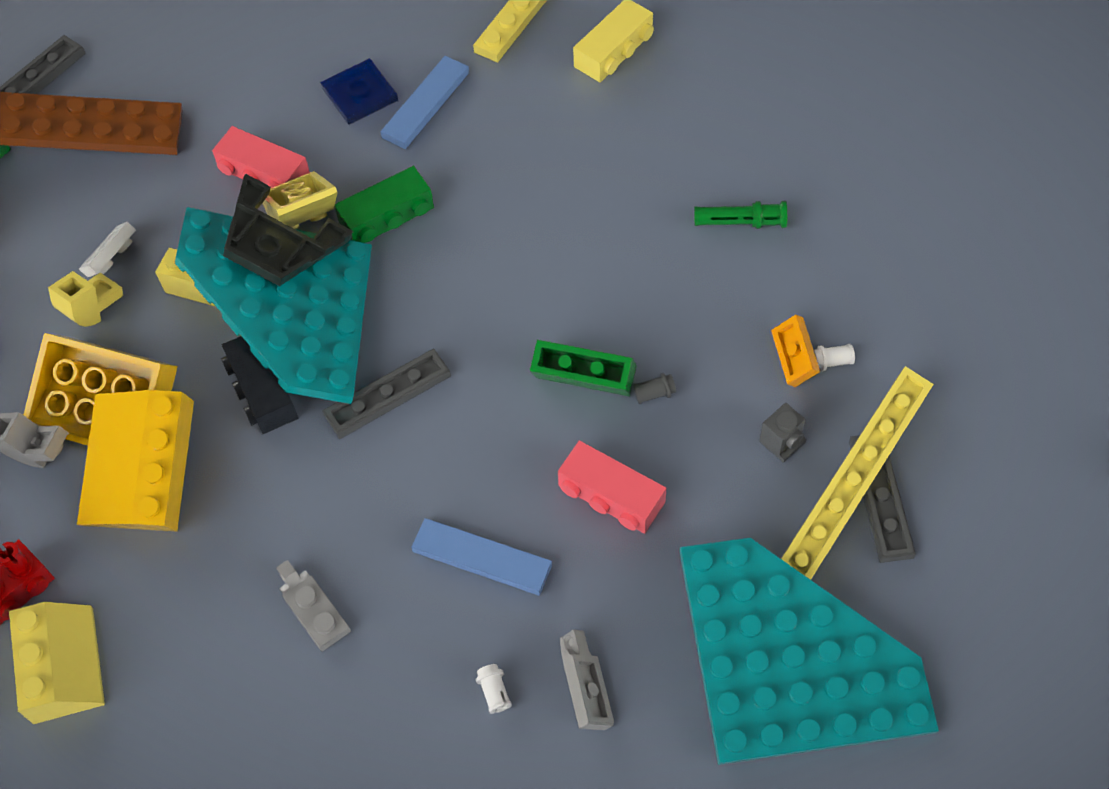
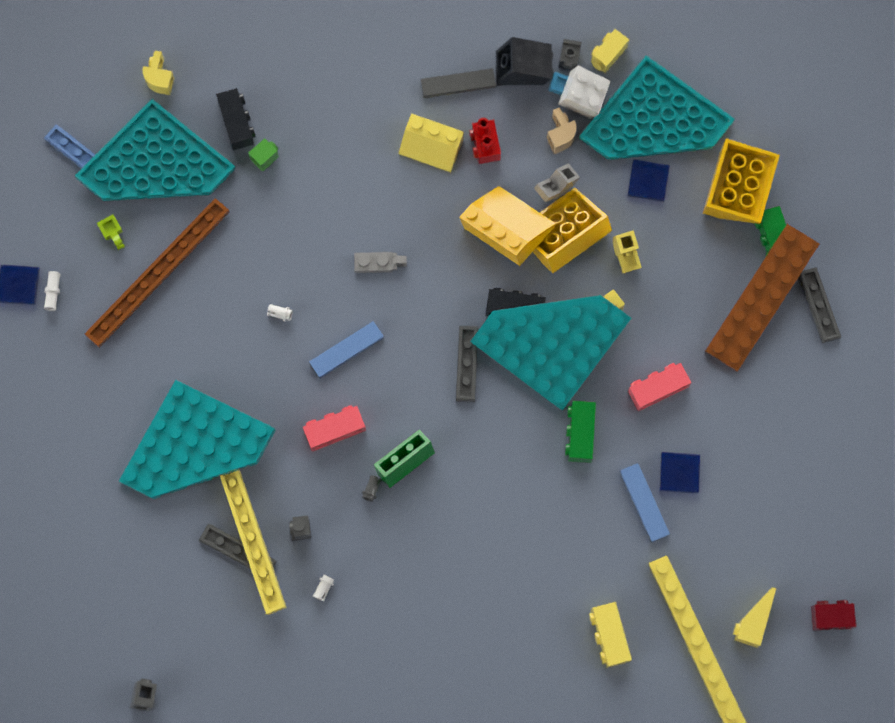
camera: 120 degrees right, 15 degrees up
white plate [79,222,136,277] -> none
pearl dark grey wing [223,174,353,286] -> none
light yellow slope [263,171,337,229] -> none
light grey hinge [560,630,614,730] -> none
green pin [694,201,787,229] -> none
light orange plate [771,314,820,387] -> none

